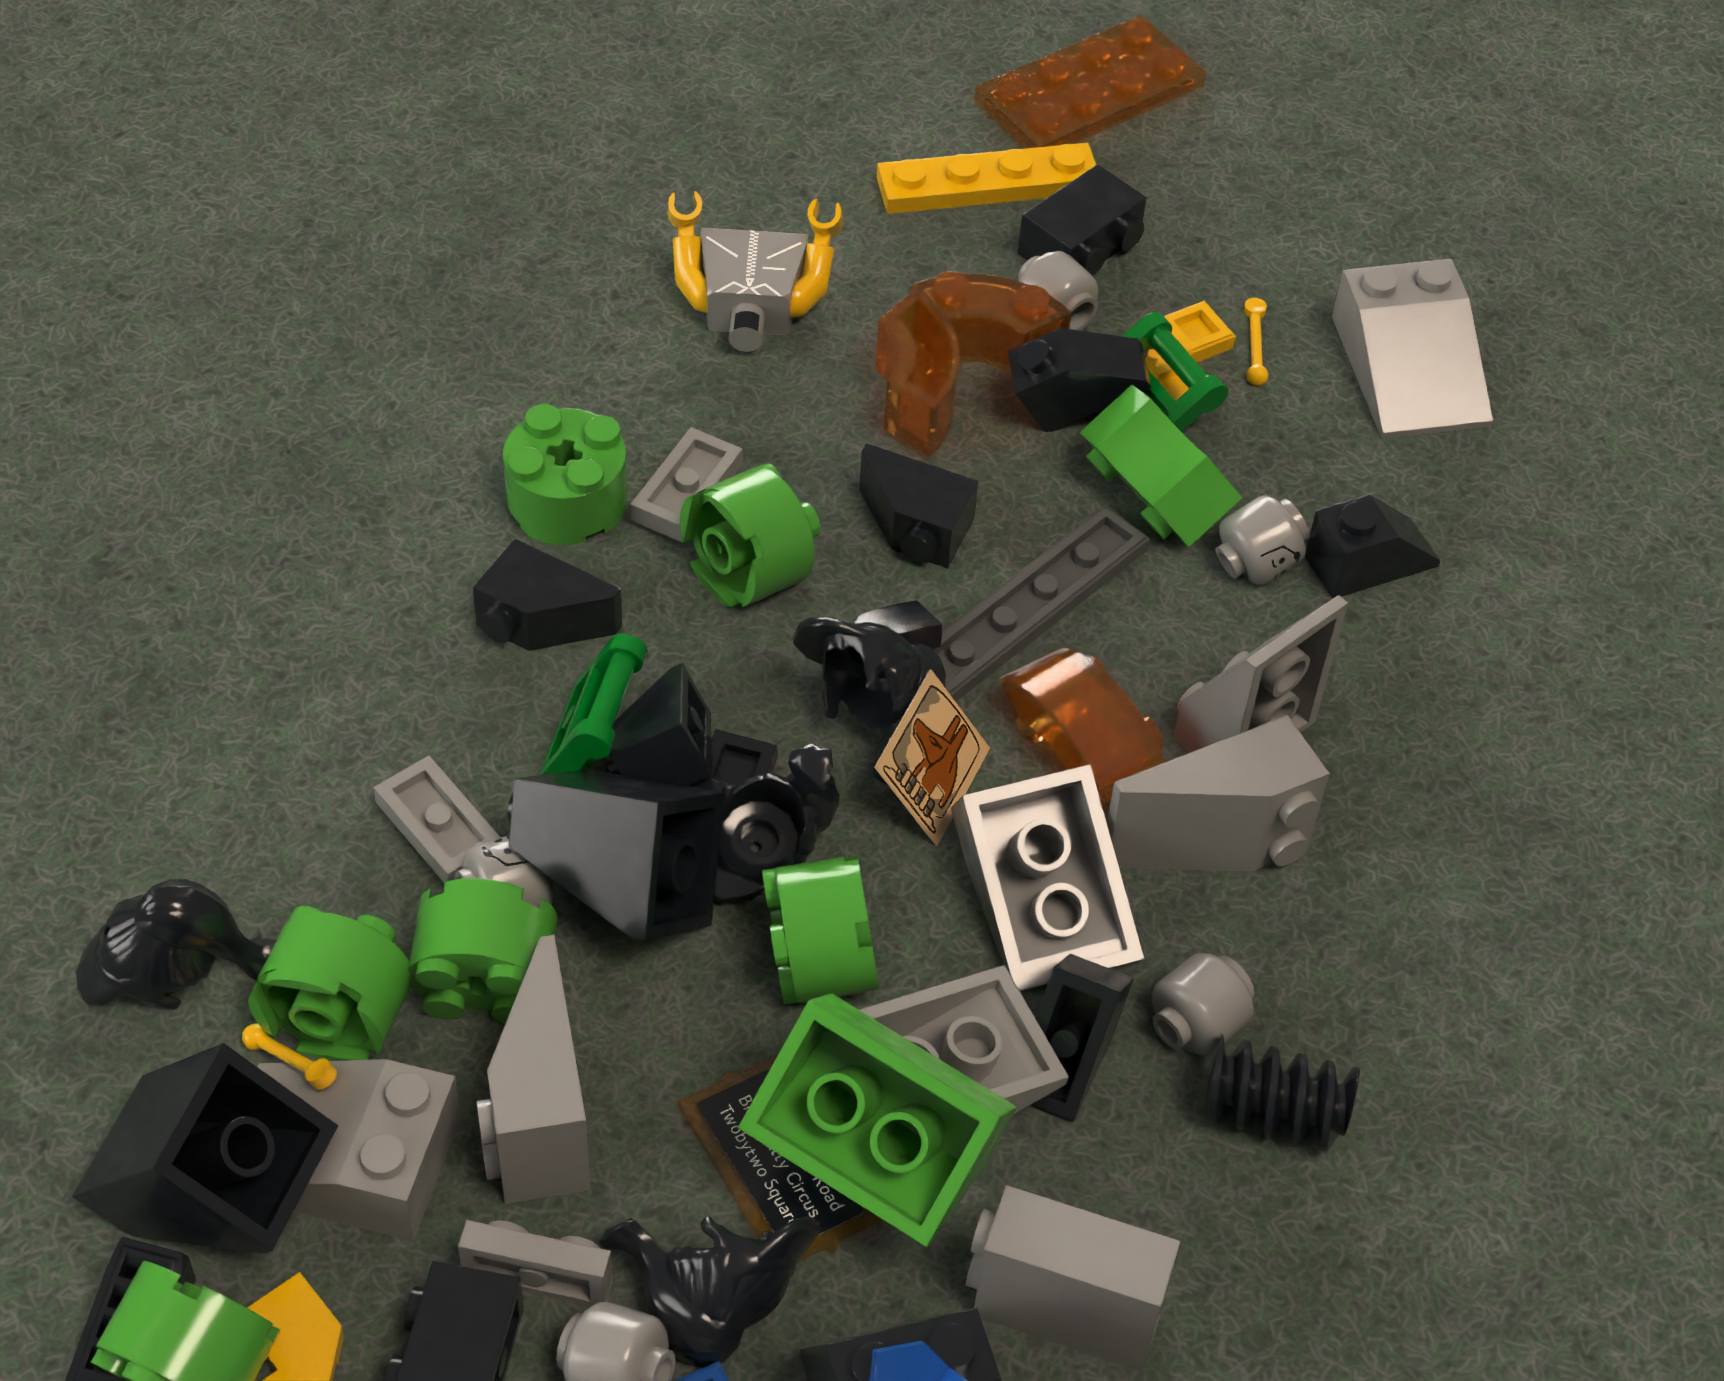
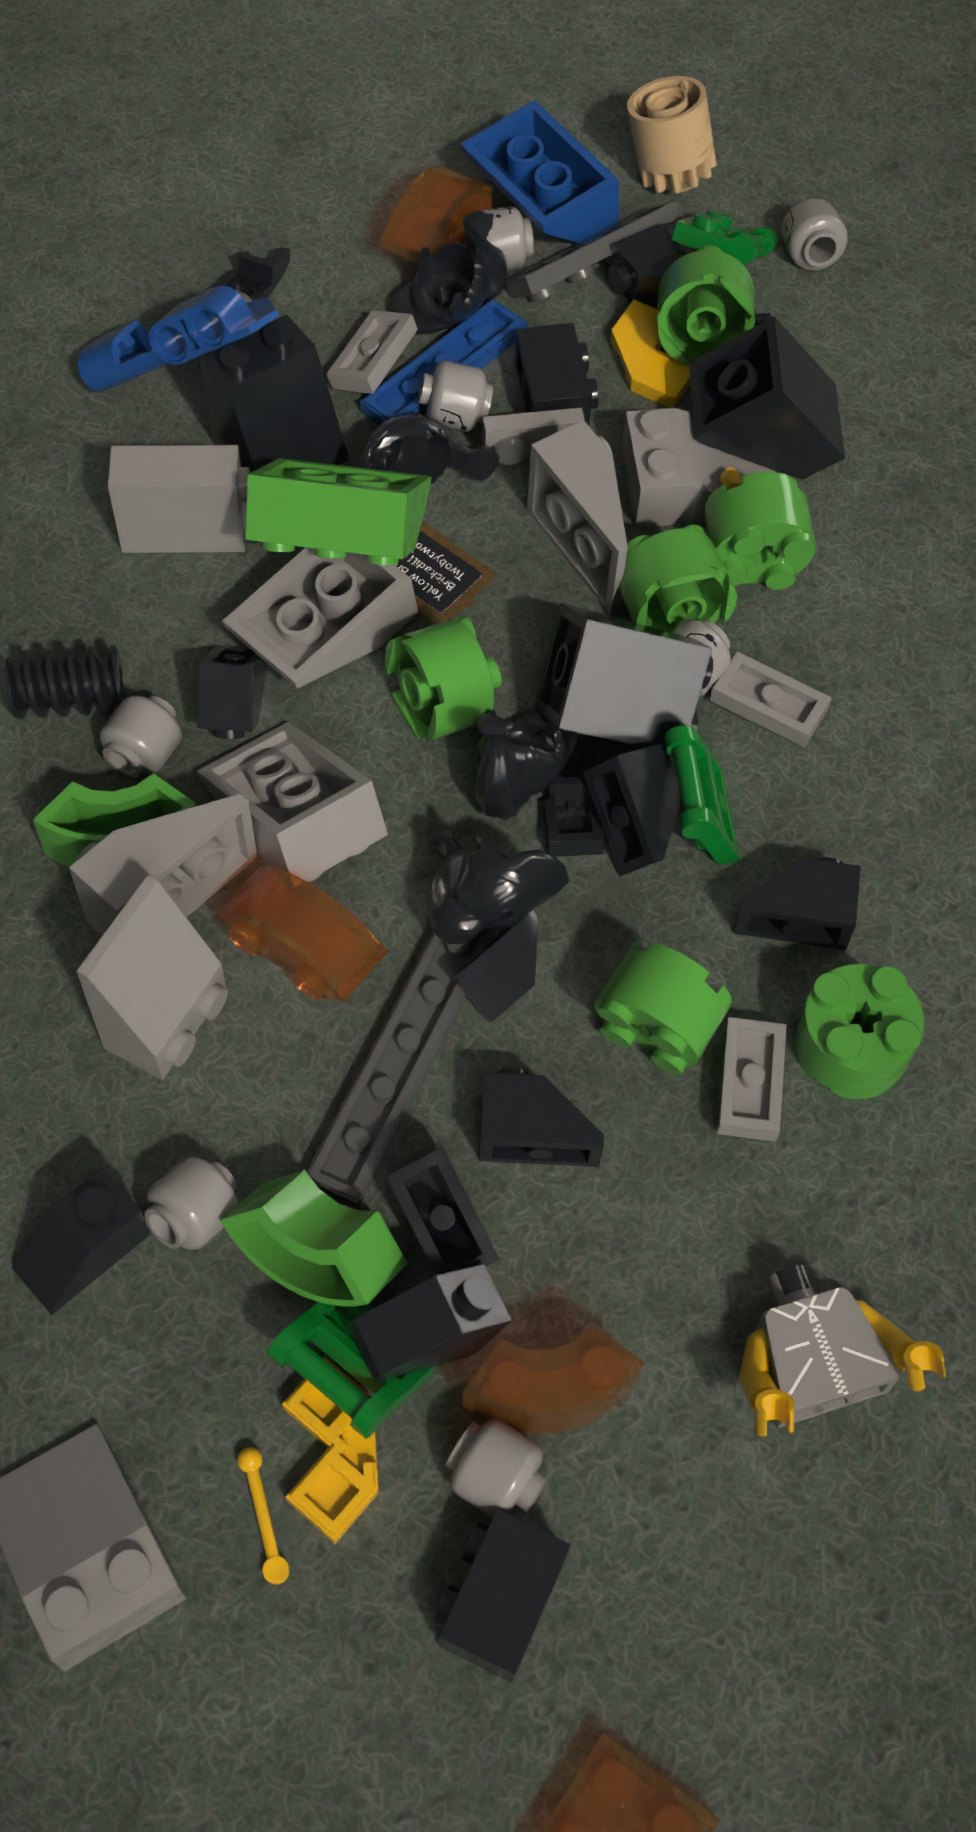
camera: 160 degrees right, 10 degrees up
black piece [76,879,276,1009] -> none
sticker [874,669,990,847] -> none
clear orange brick [875,289,960,457] -> none
yellow plate [877,143,1096,214] -> none
none -> bright green brick [33,773,197,867]
none -> black slope [386,1141,499,1275]

